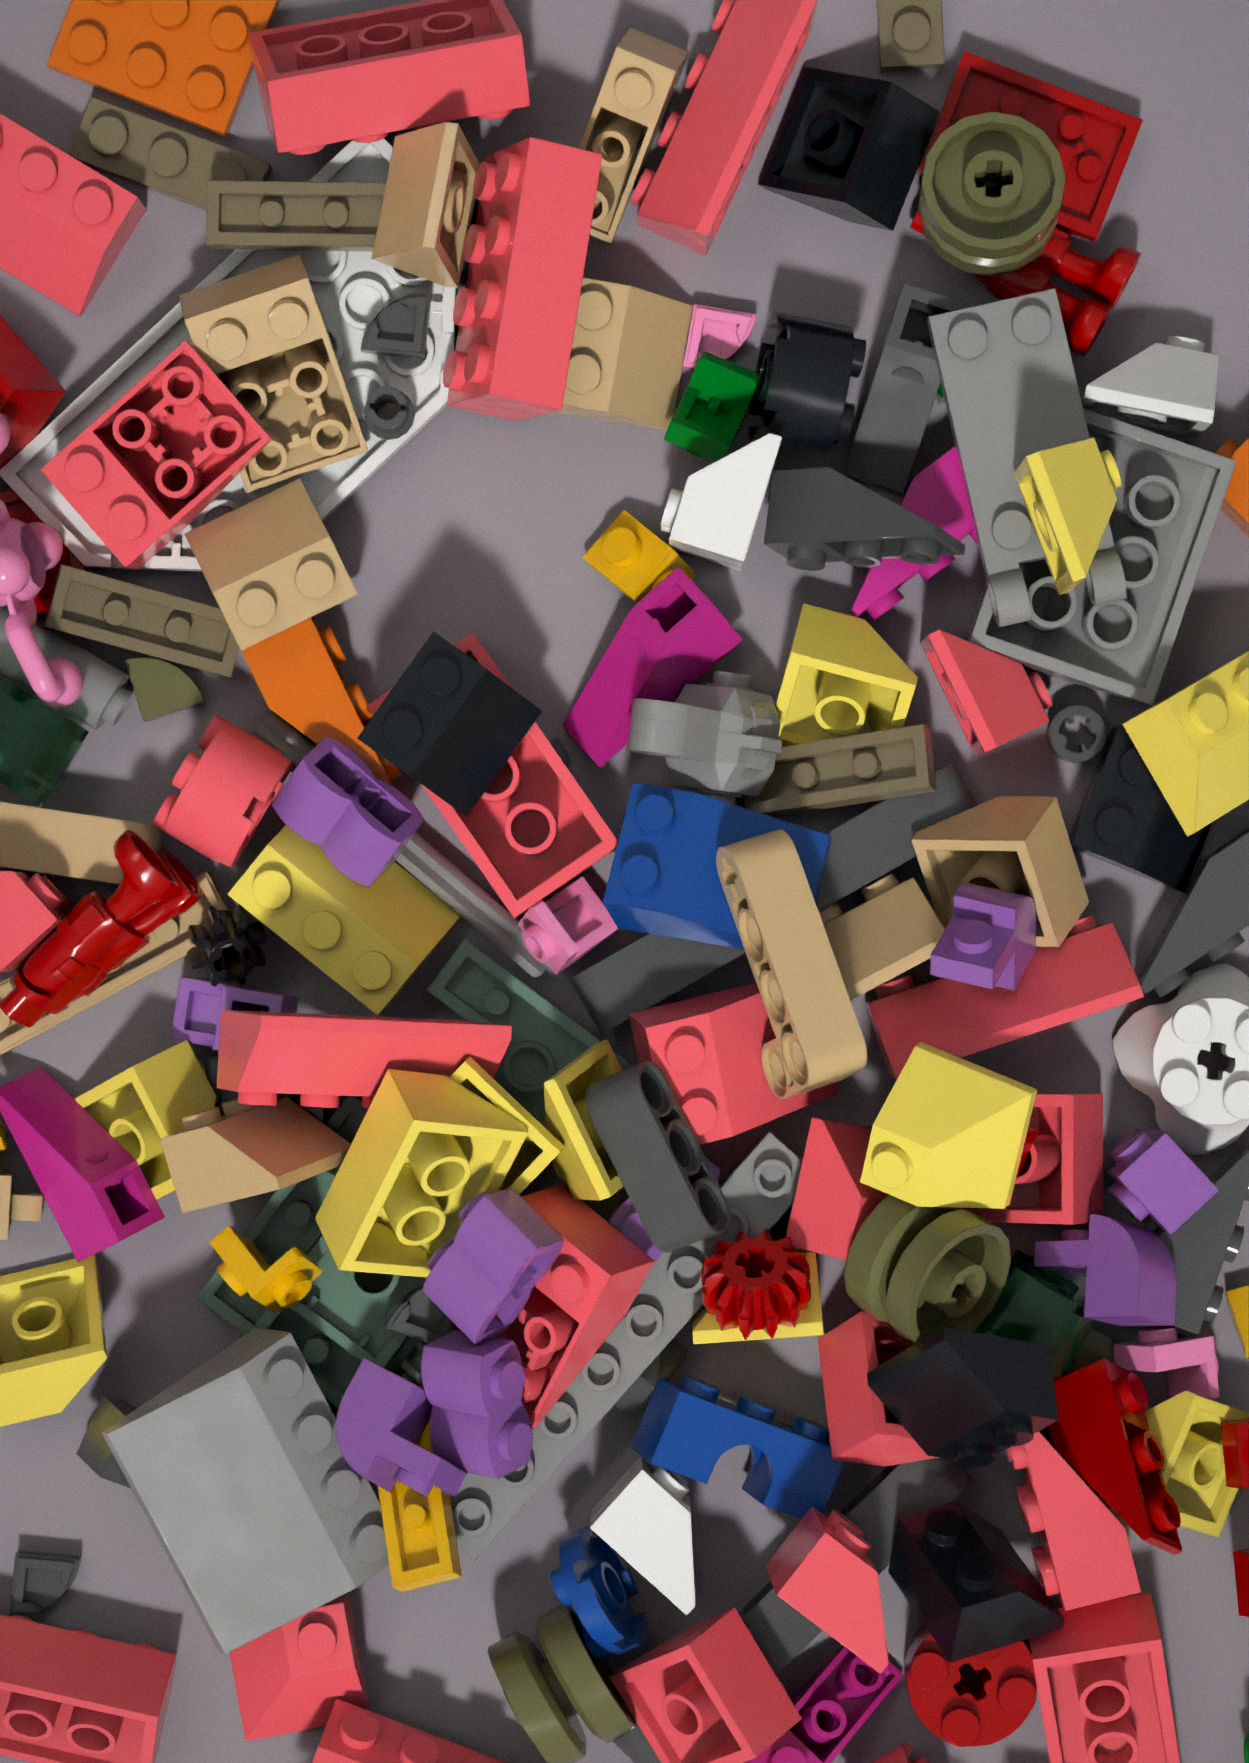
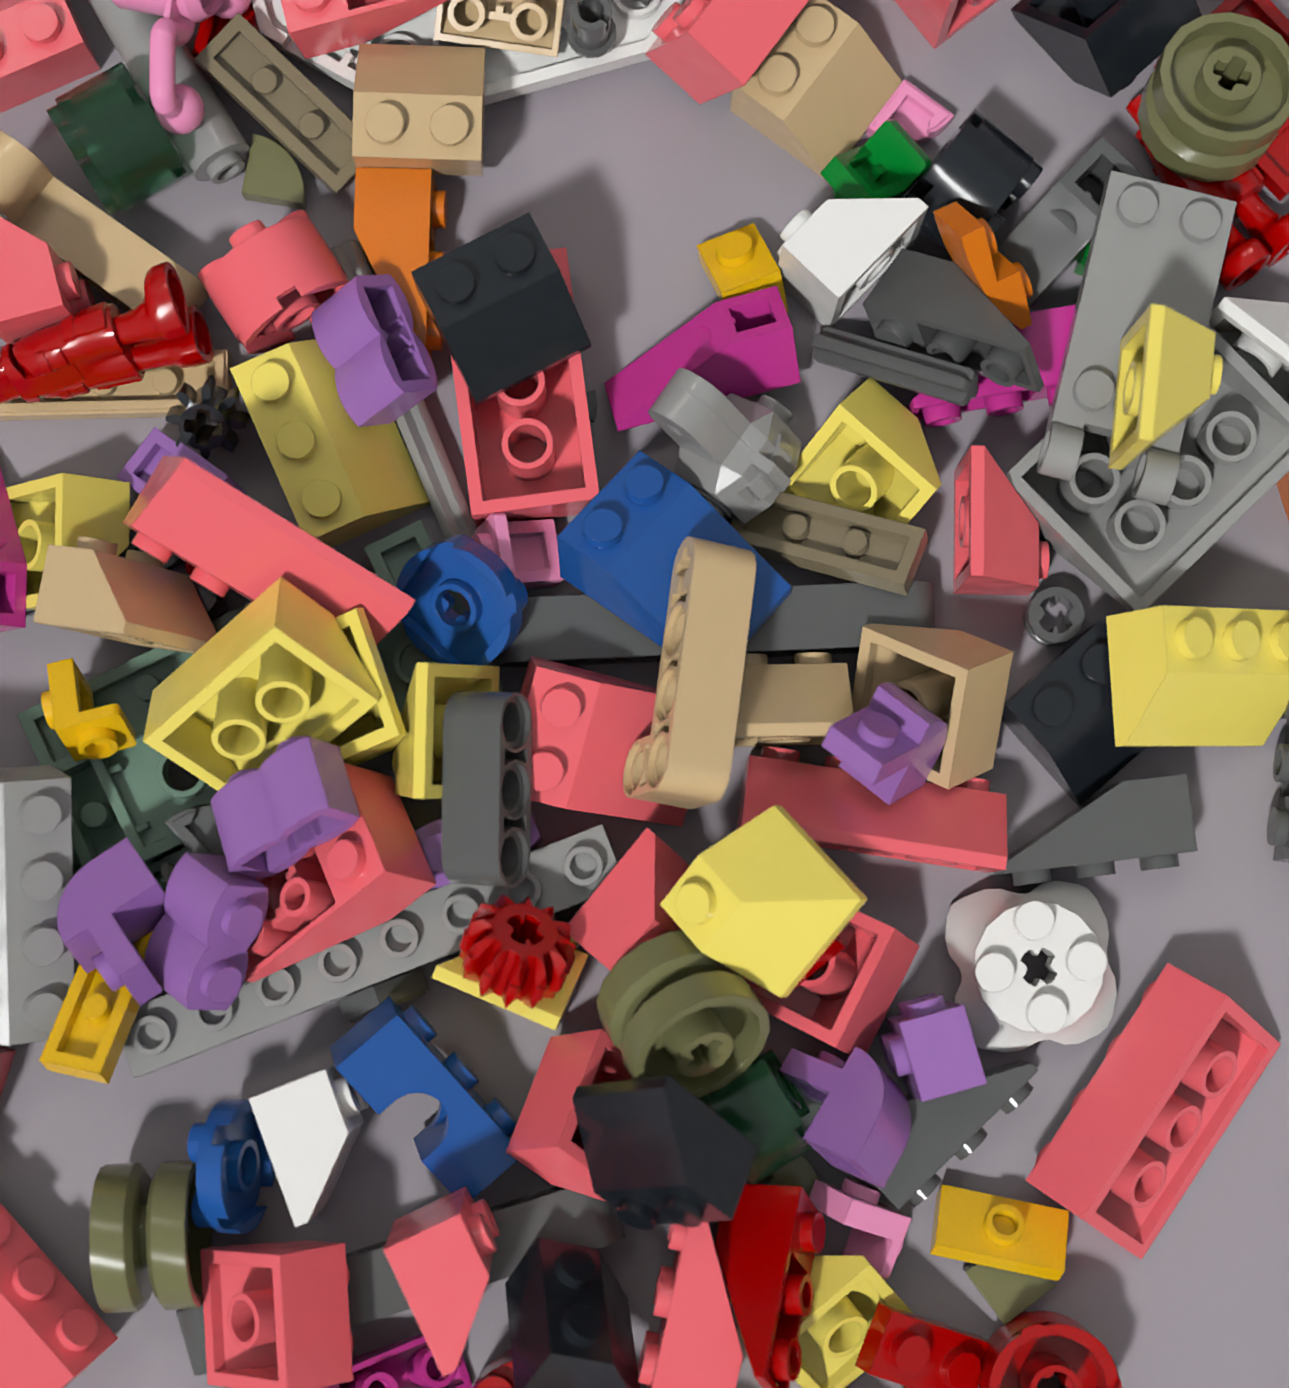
camera: 30 degrees right, 5 degrees down
none -> blue plate [396,534,528,666]
none -> dark grey axle [811,326,979,406]
none -> orange slope [933,201,1033,330]

